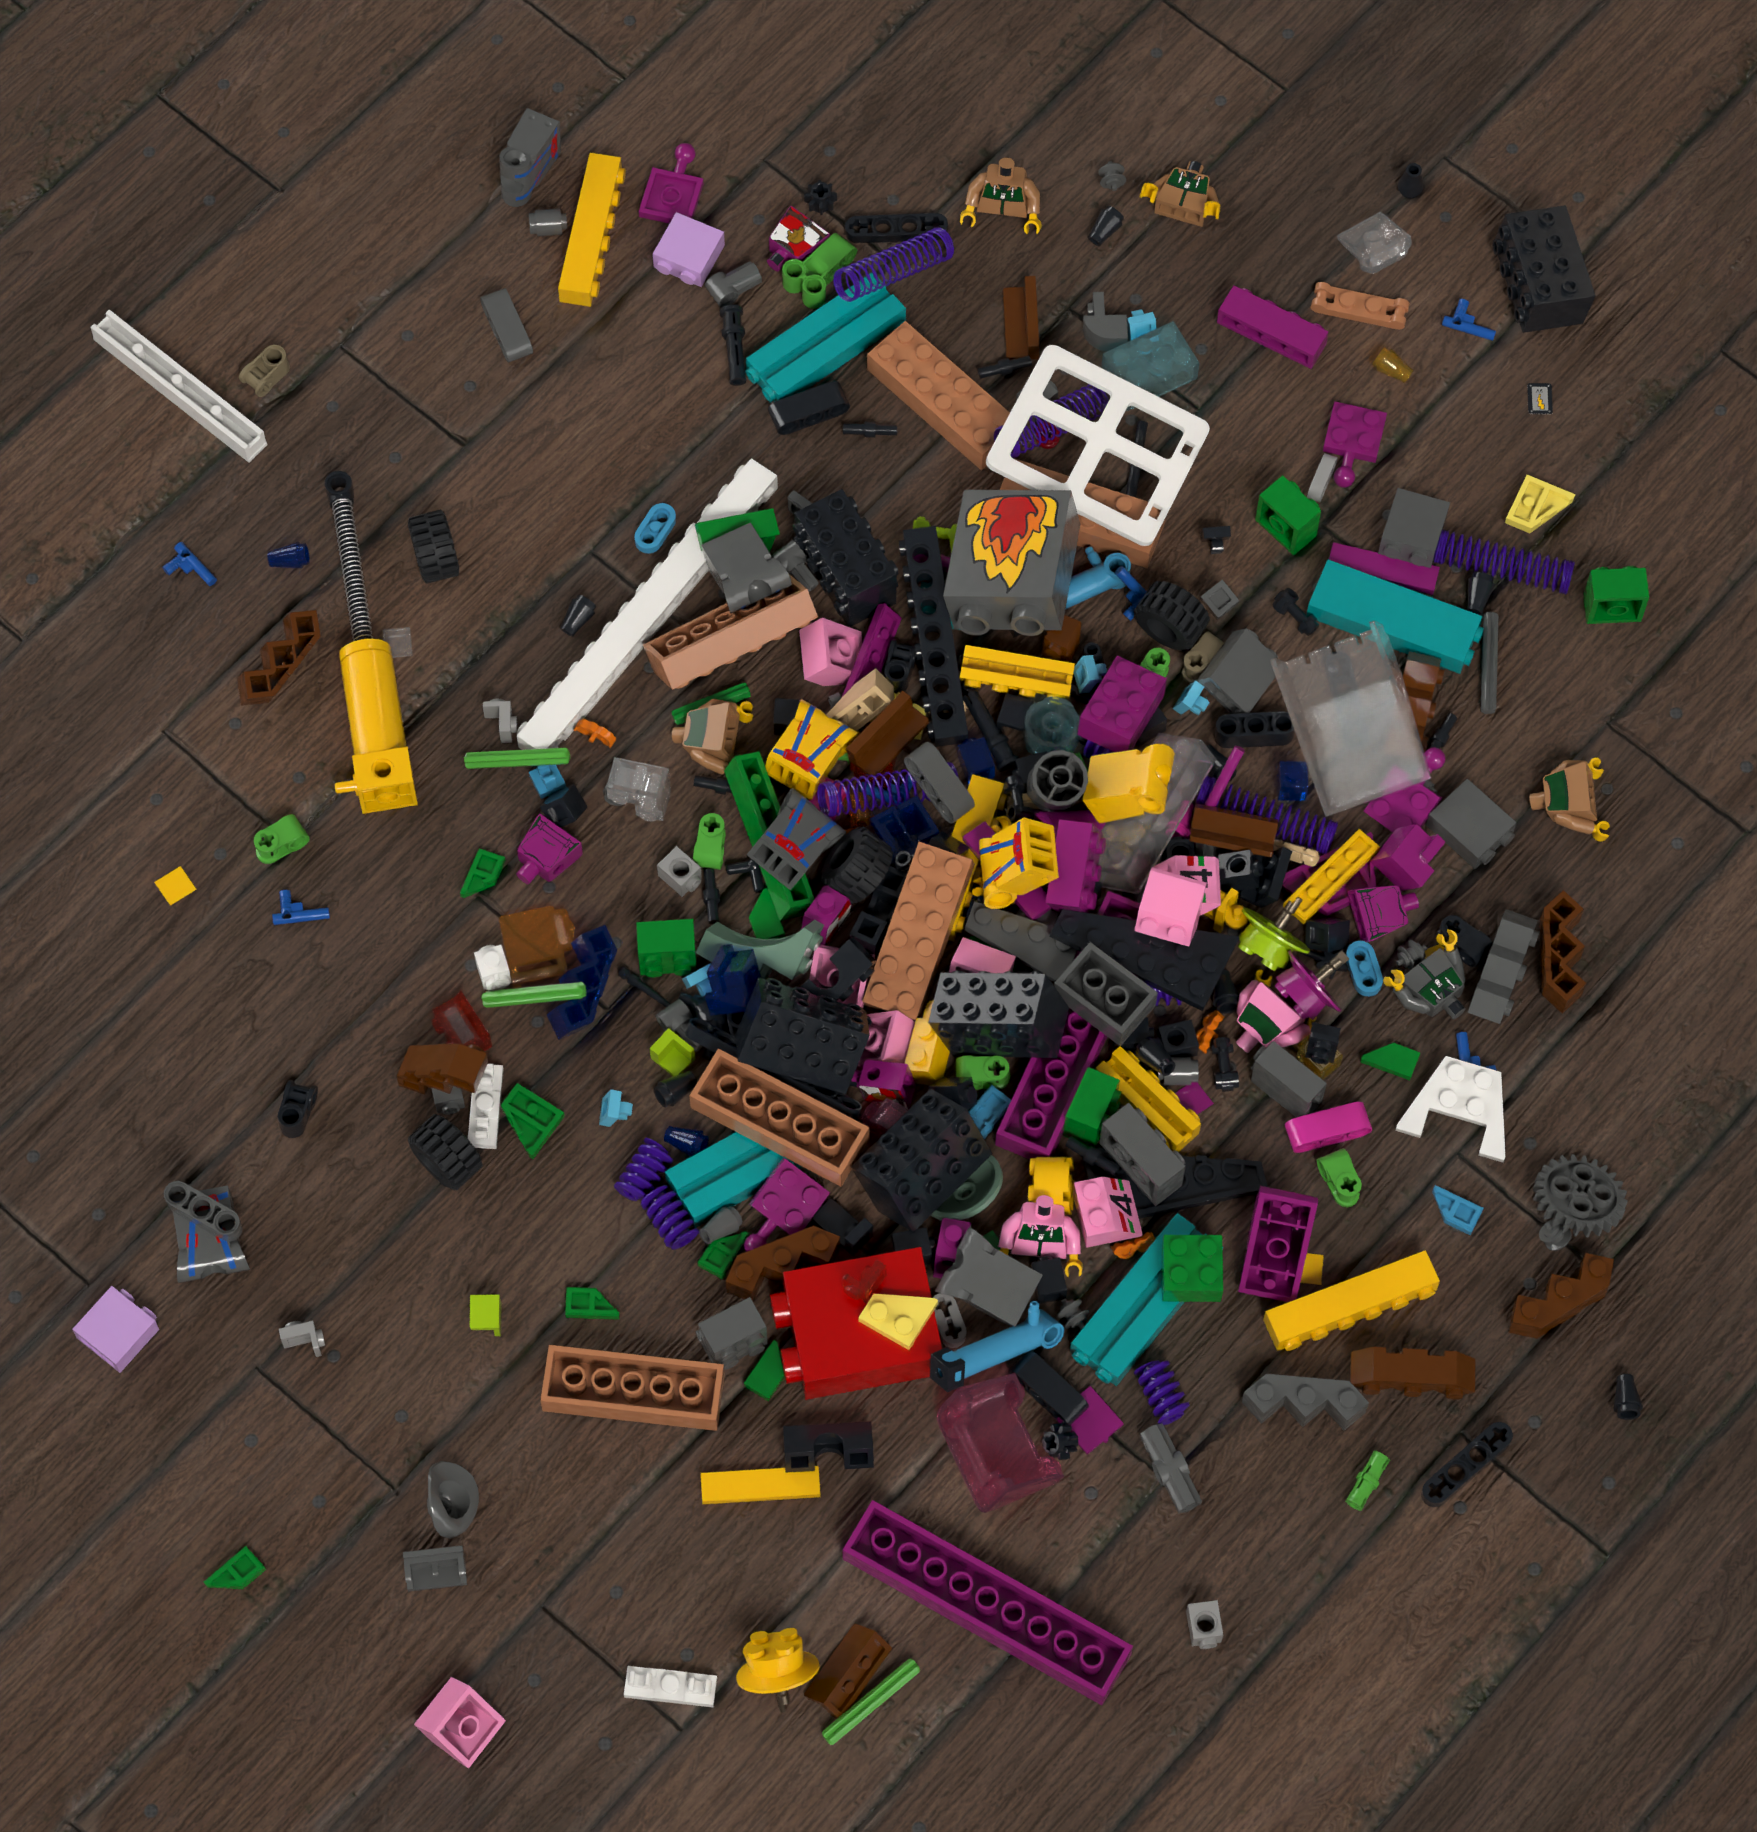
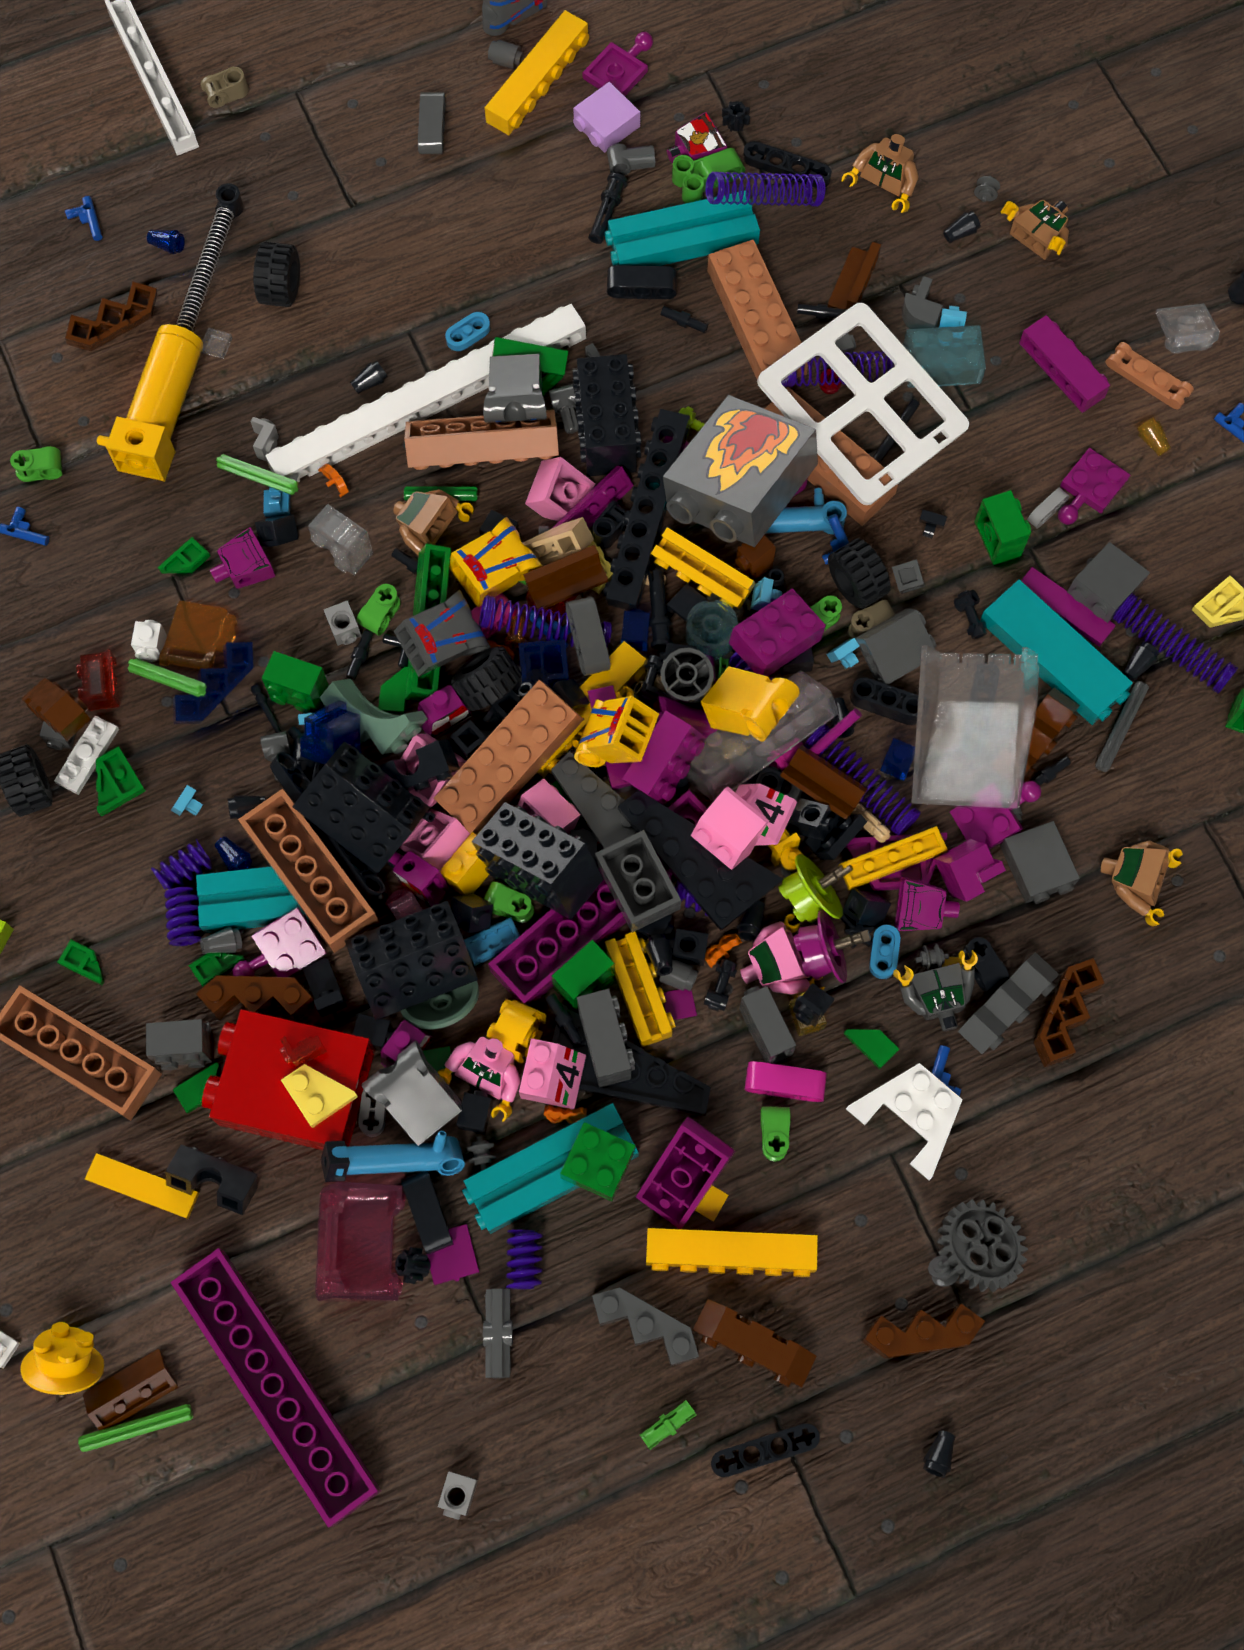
camera: 25 degrees right, 5 degrees up
lime panel [650,1028,695,1077] -> none
dark azure tile [1432,1185,1484,1236] -> none

